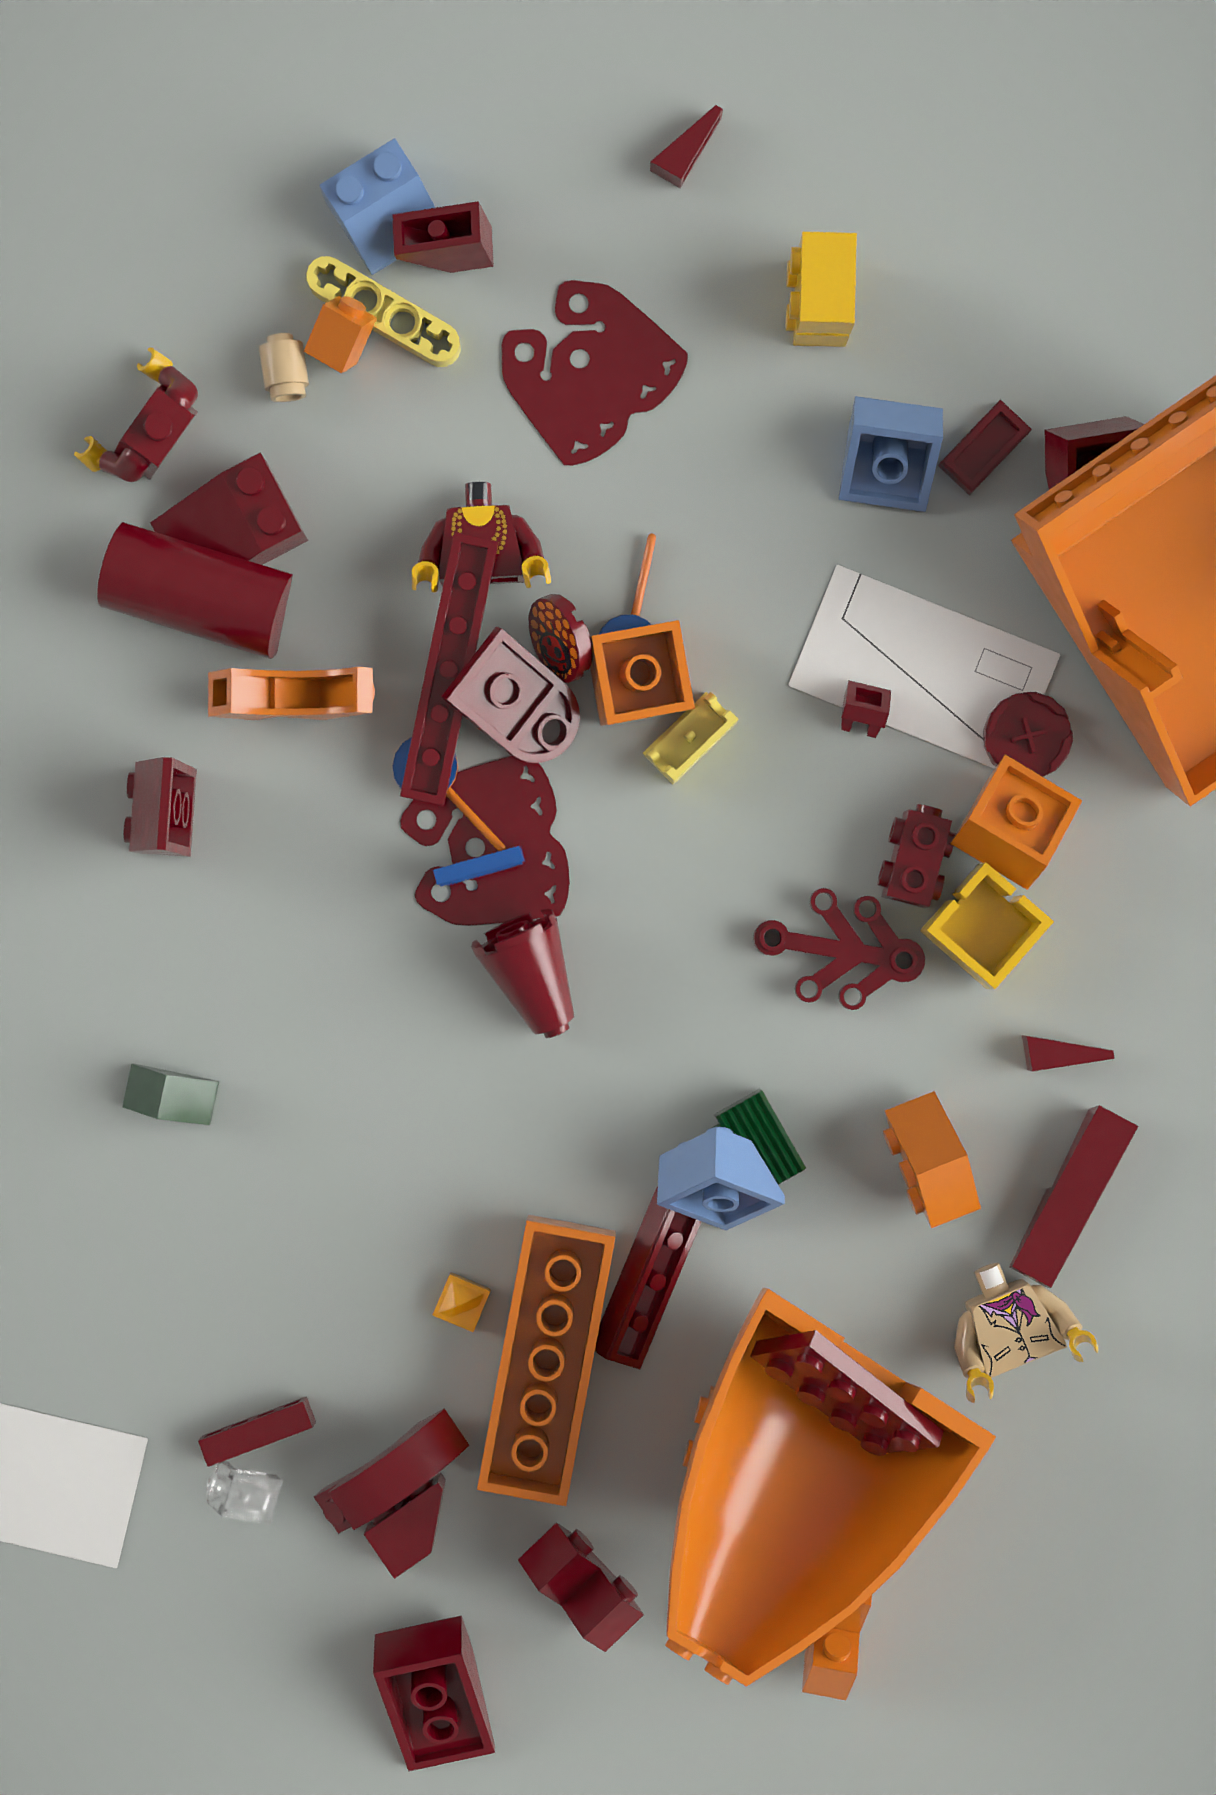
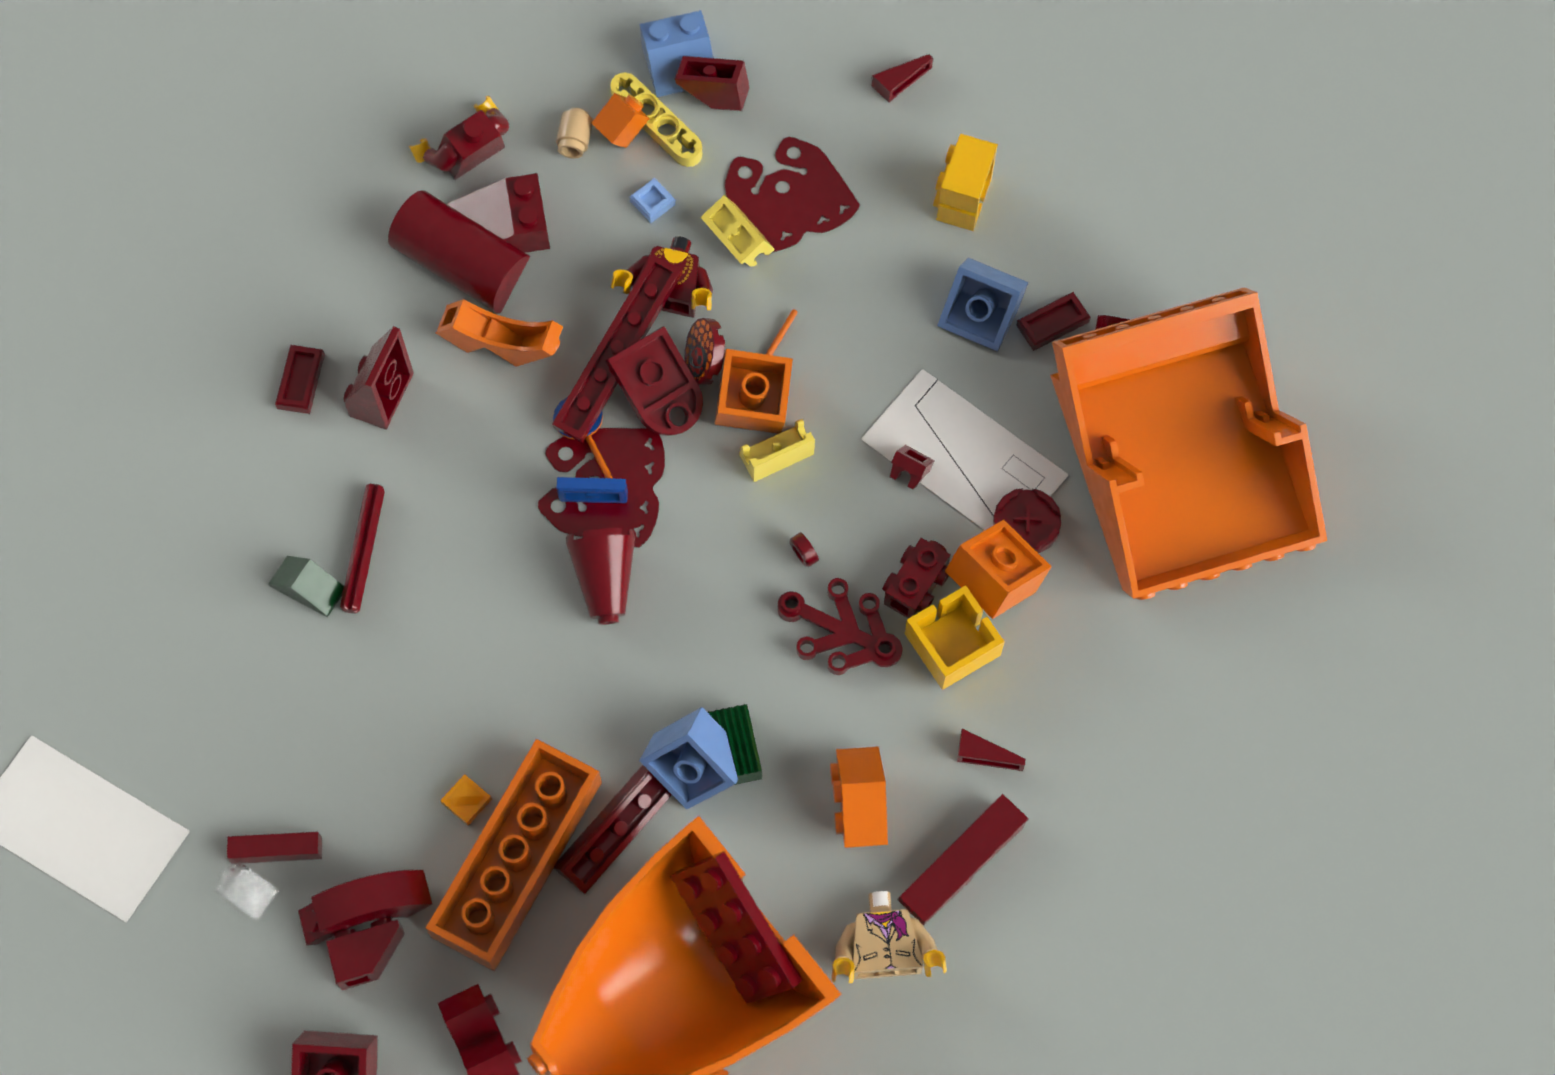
camera: 20 degrees right, 20 degrees down
none -> dark red tile [275,345,325,414]
none -> dark red axle [340,483,385,614]
none -> light blue tile [630,178,676,223]
none -> light yellow hinge [701,195,775,267]
none -> dark red tile [789,532,819,567]

